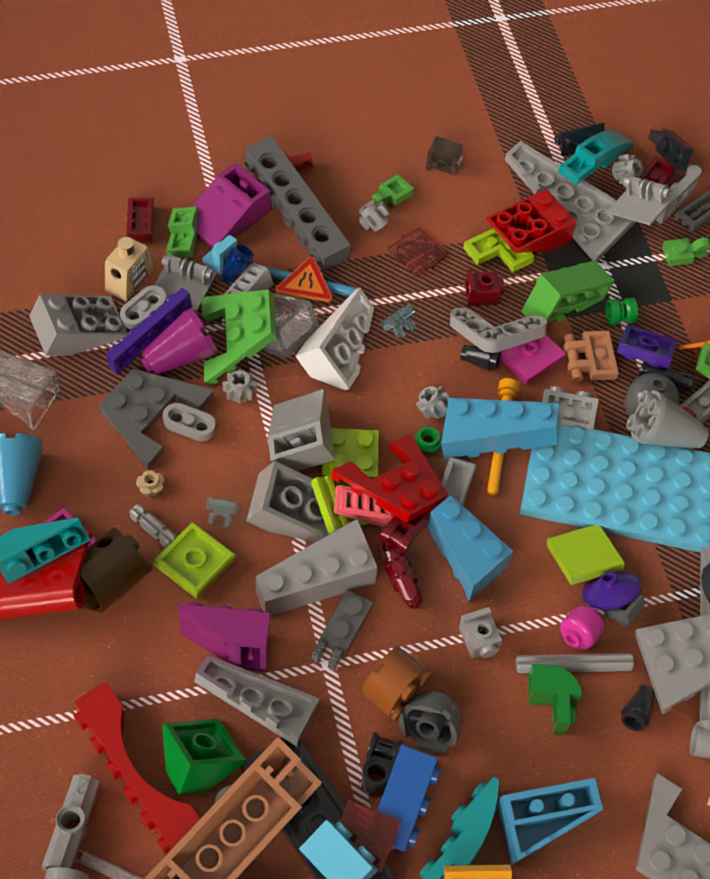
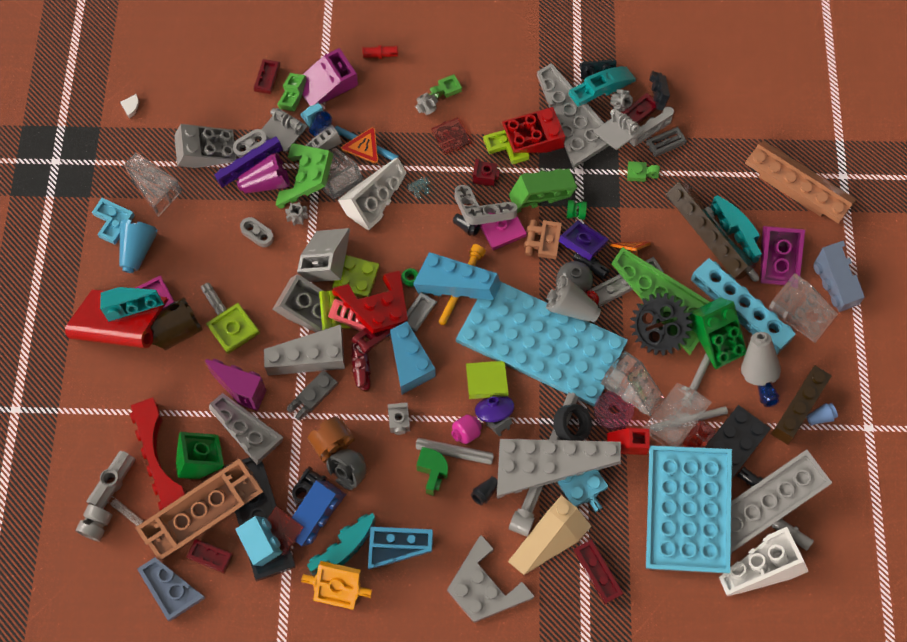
camera: 20 degrees right, 10 degrees up
dark grey wing [99,369,214,470] -> none
tan torso [105,237,154,302] -> none
tan plate [136,470,164,497] -> none
clear light blue tile [206,498,240,527] -> none
dark grey brick [244,136,351,272] -> none
light grey gear [416,386,450,419] -> none
clear smoke brick [426,136,465,175] -> none
light grey bracket [542,386,599,431] -> none

